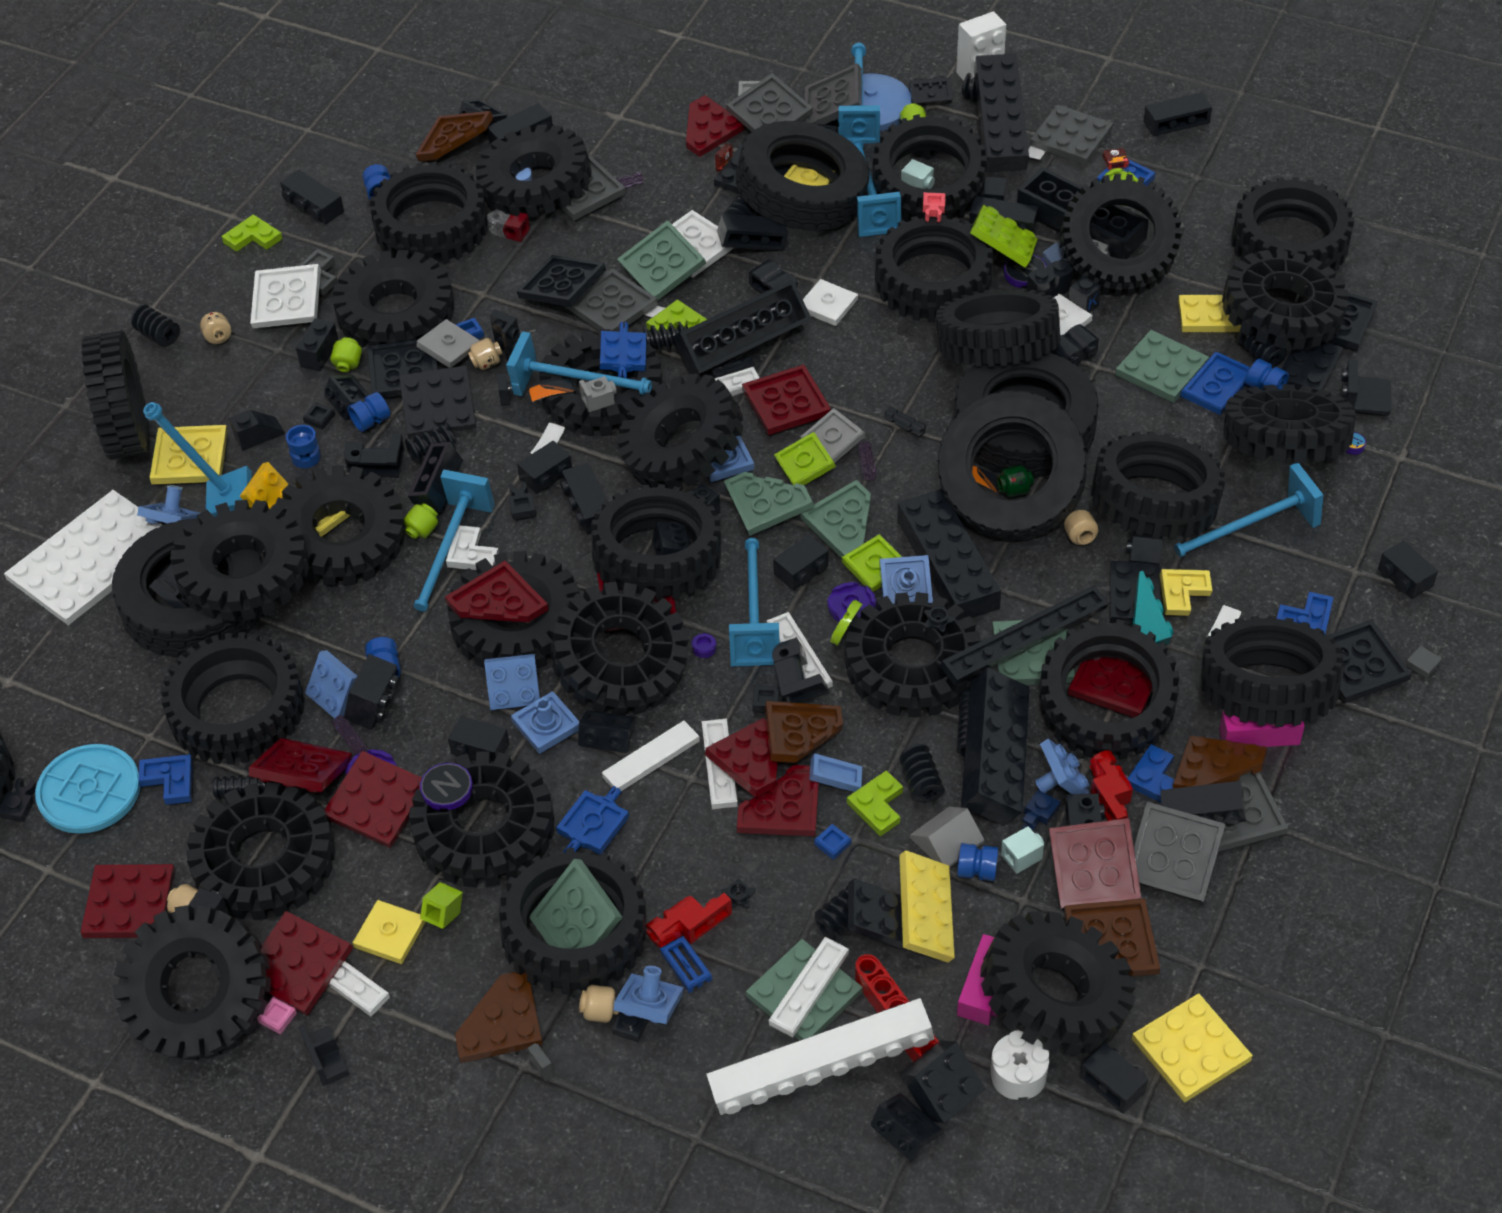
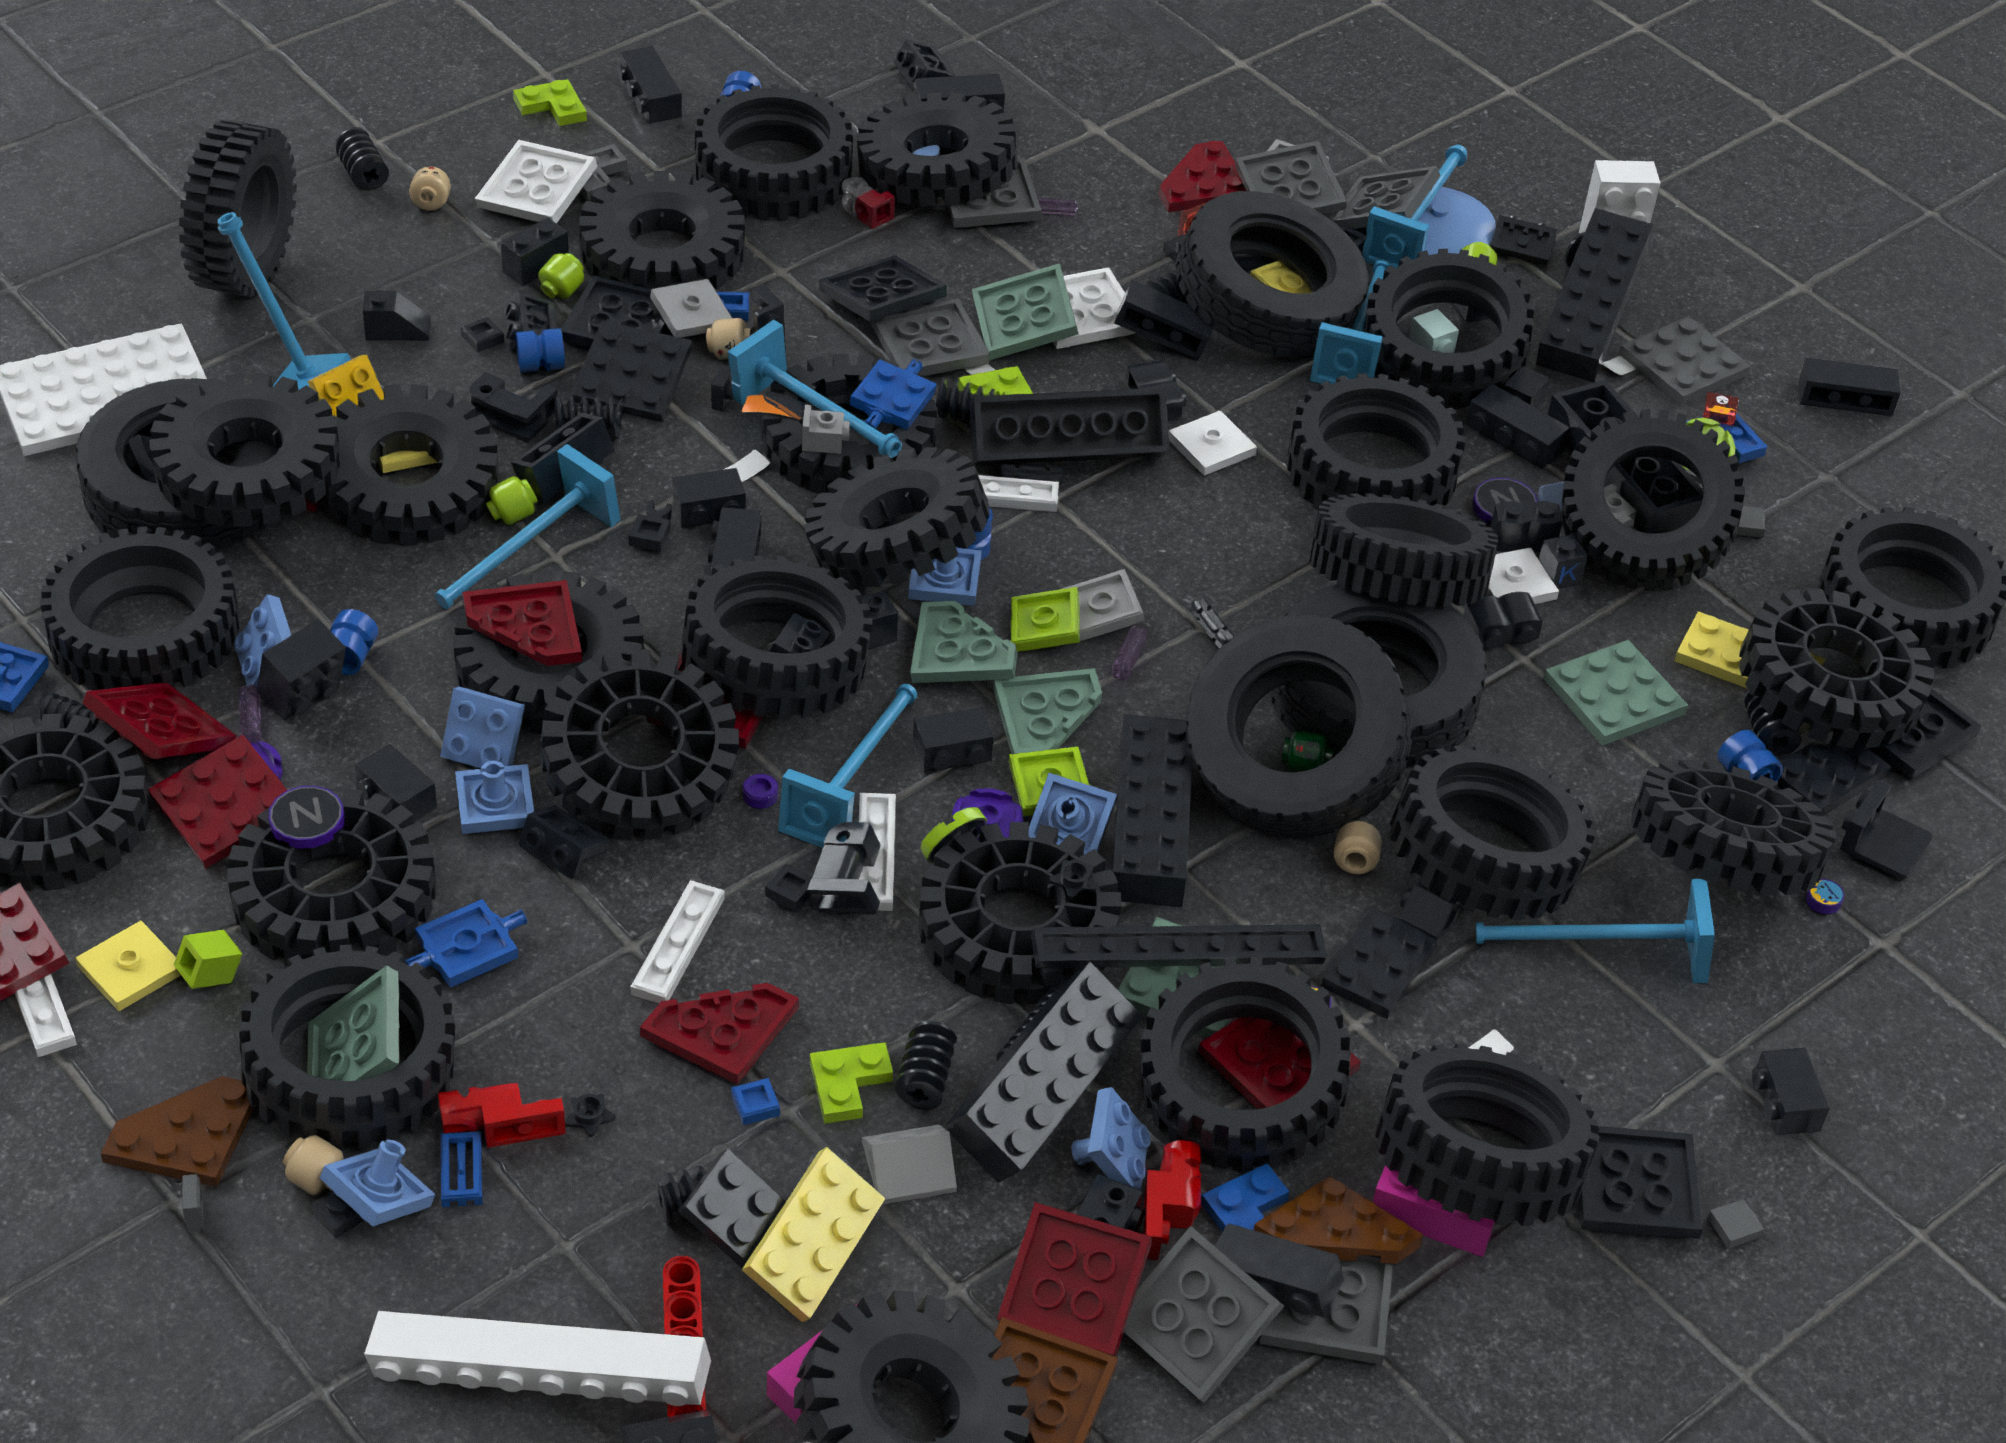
camera: 20 degrees right, 5 degrees down
medium blue plate [137,485,200,524] -> none
light yellow plate [150,425,228,485] -> none
blue wheel [286,425,321,468] -> none
reddish brown plate [415,111,493,161] -> none
white plate [446,526,499,570] -> none
white tile [602,721,700,791] -> none
dark red plate [705,718,778,798] -> none
dark red plate [742,364,831,435] -> none
sand green plate [746,939,863,1041] -> none
reddish brown plate [765,701,843,763] -> none
white tile [769,937,849,1037] -> none
medium blue tile [809,753,862,792] -> none
coral plate [923,192,945,222] -> none
blue wheel [957,843,998,881] -> none
lime plate [970,205,1038,268] -> none
sticker [972,466,999,492] -> none
light aqua brick [1001,826,1044,874] -> none
dark blue plate [1022,790,1061,831] -> none
teal slope [1132,571,1173,645] -> none
light yellow plate [1160,569,1212,616] -> none
blue tile [1181,351,1251,415] -> none
blue plate [1277,592,1334,636] -> none

